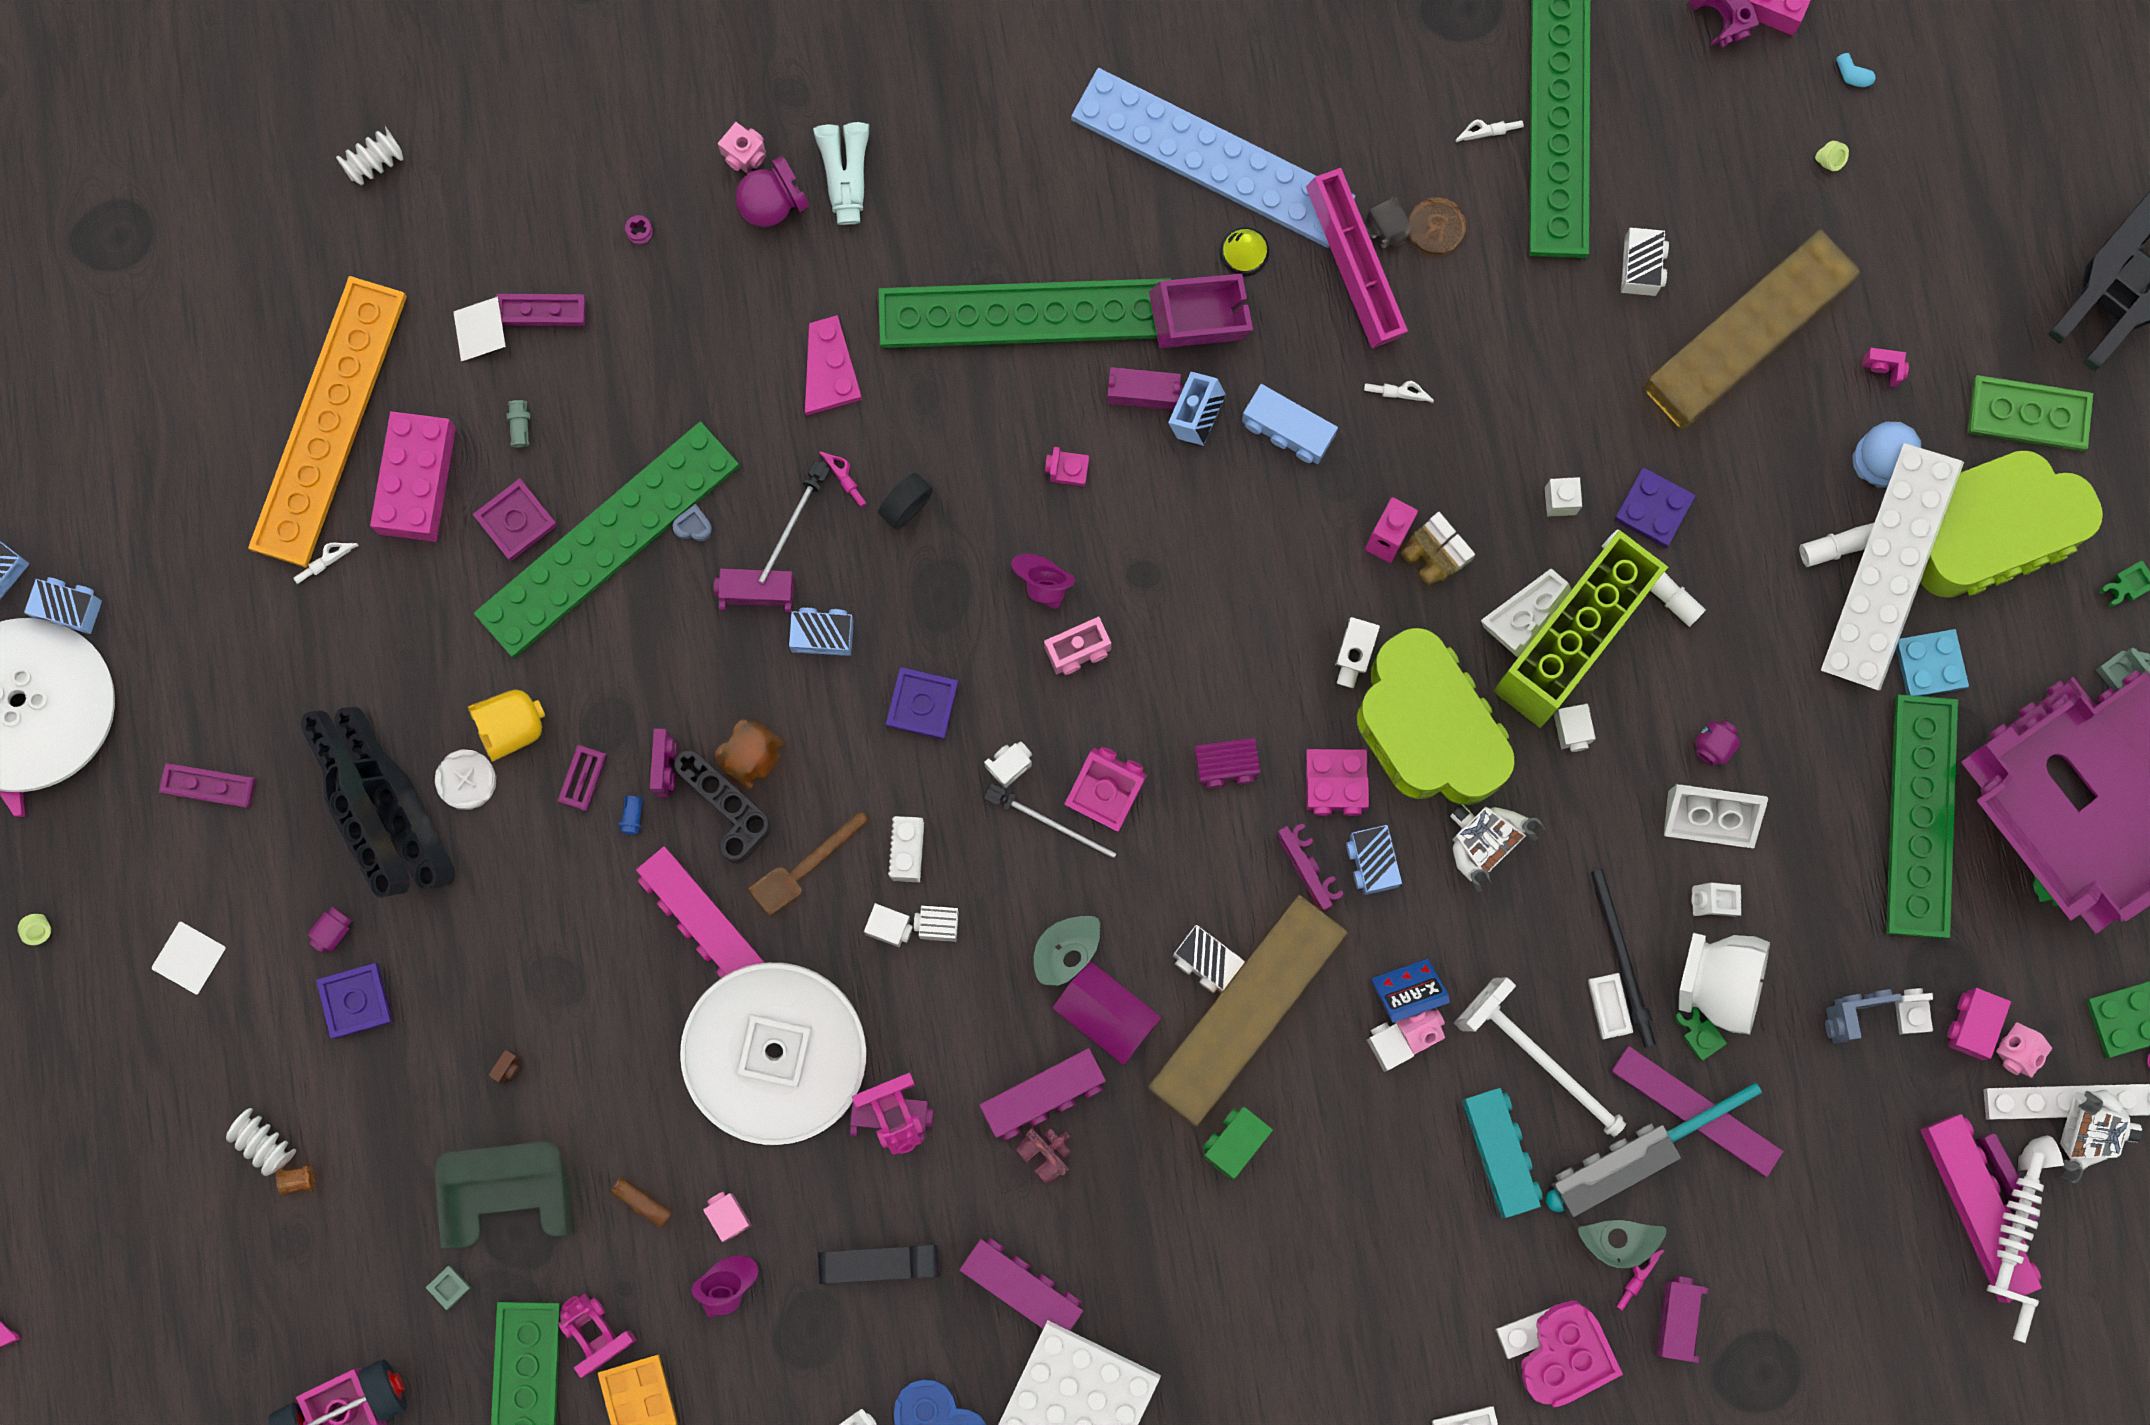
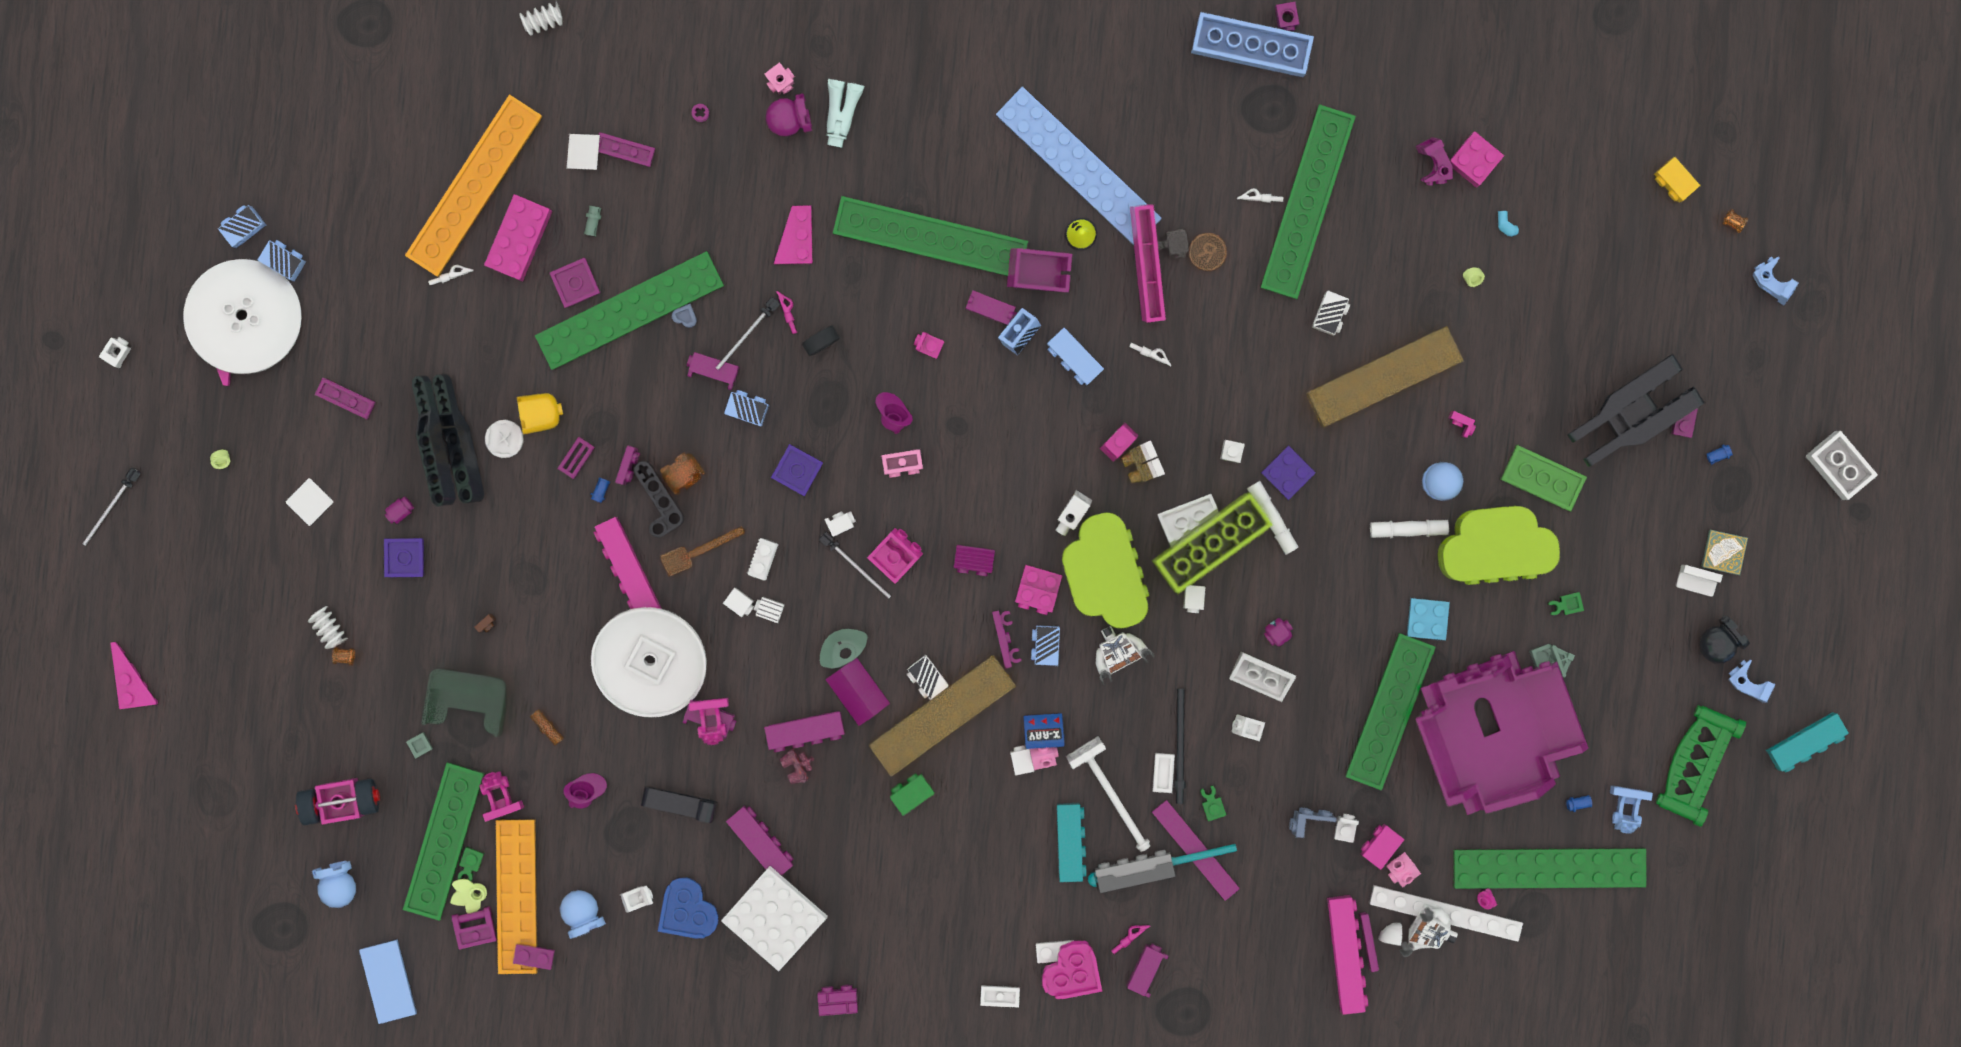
camera: 15 degrees right, 10 degrees up
bright pink brick [703,1192,752,1242] -> none
sand green piece [1578,1220,1666,1268] -> none
white plate [1679,933,1770,1035] -> none
white plate [1821,443,1964,690] -> none
white piece [1987,1151,2045,1343] -> none

